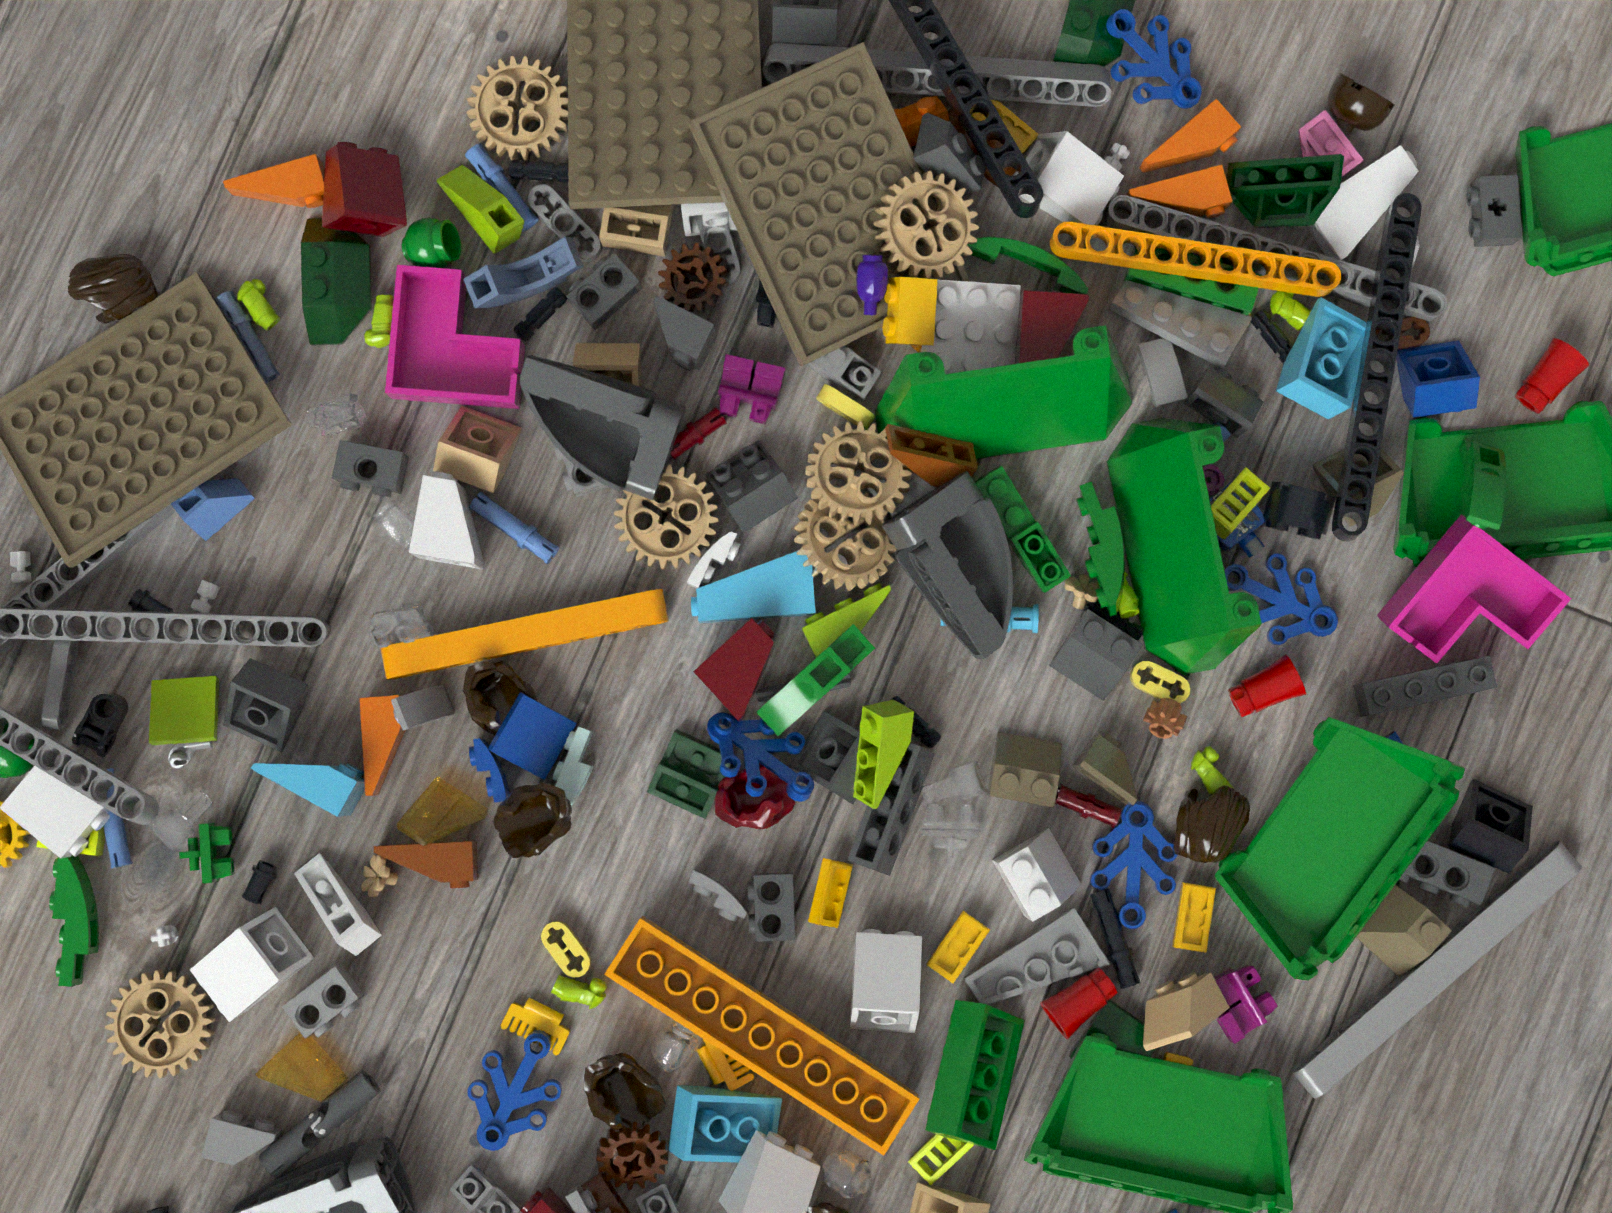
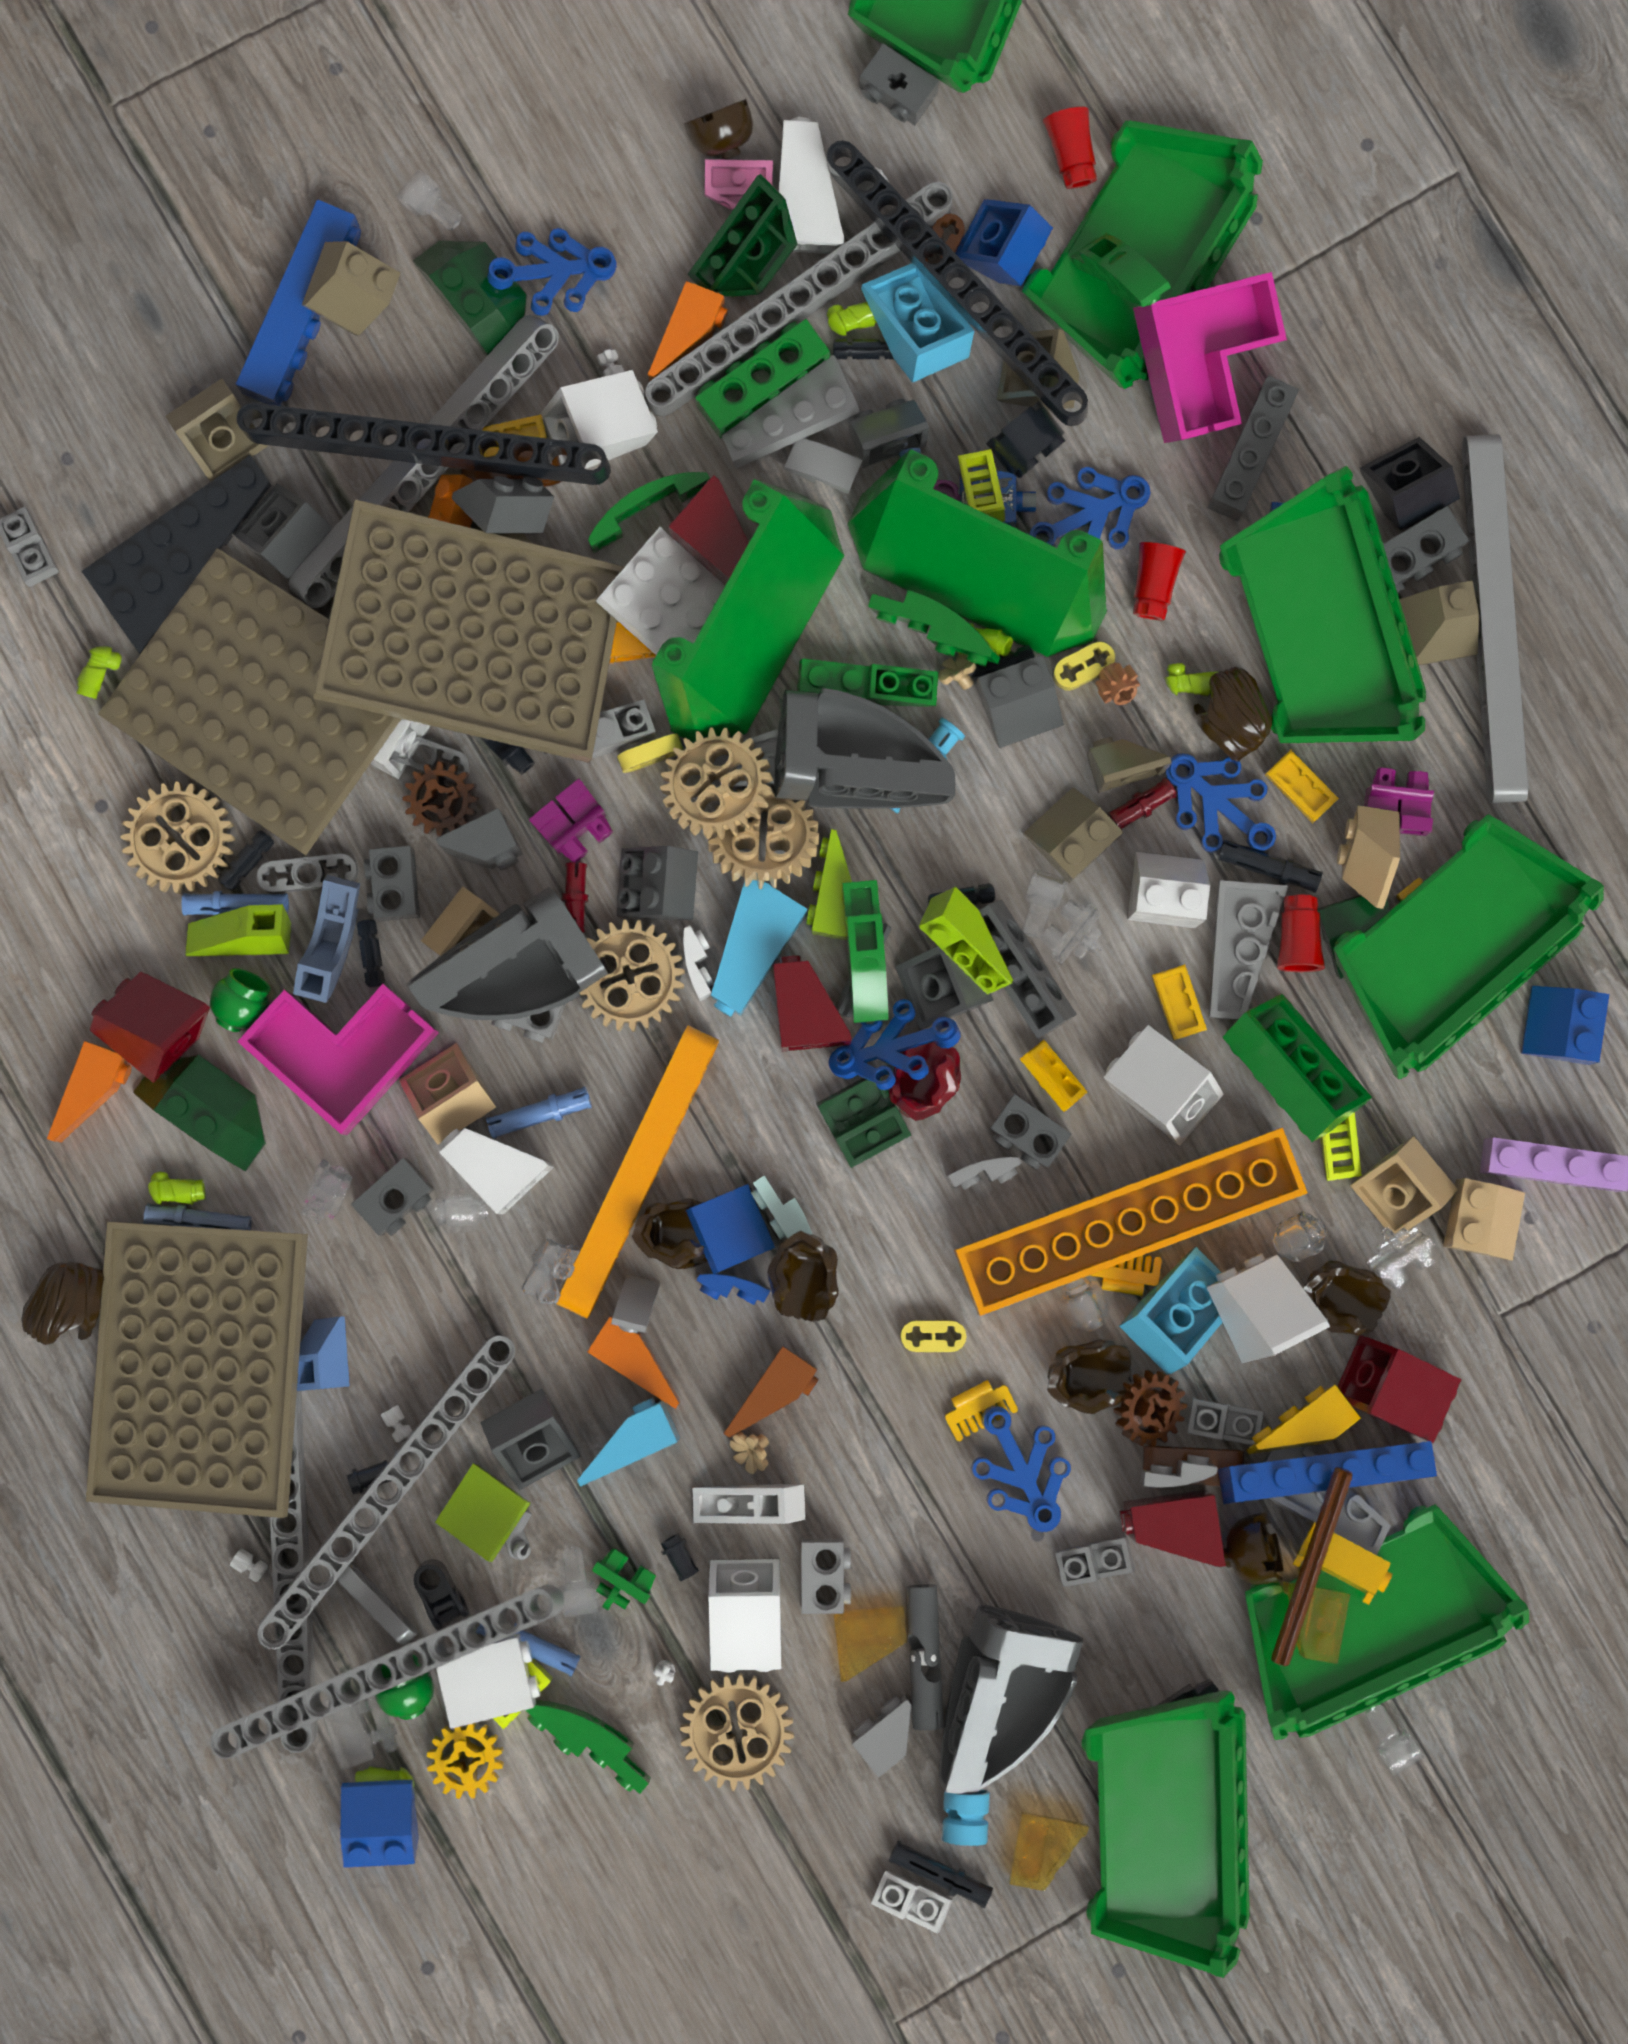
camera: 55 degrees left, 0 degrees up
lime arm [364,295,394,348] -> none
clear yellow wing [397,776,488,846] -> none
lime arm [551,975,607,1009] -> none
tan slope [599,205,674,257] -> none
dark purple plant [856,255,888,315] -> none
tan gear [874,171,979,279] -> none
yellow brick [882,277,938,346] -> none
dark orange slope [885,424,978,487] -> none
light orange beam [1050,222,1341,297] -> none
orange slope [1139,99,1242,173] -> none

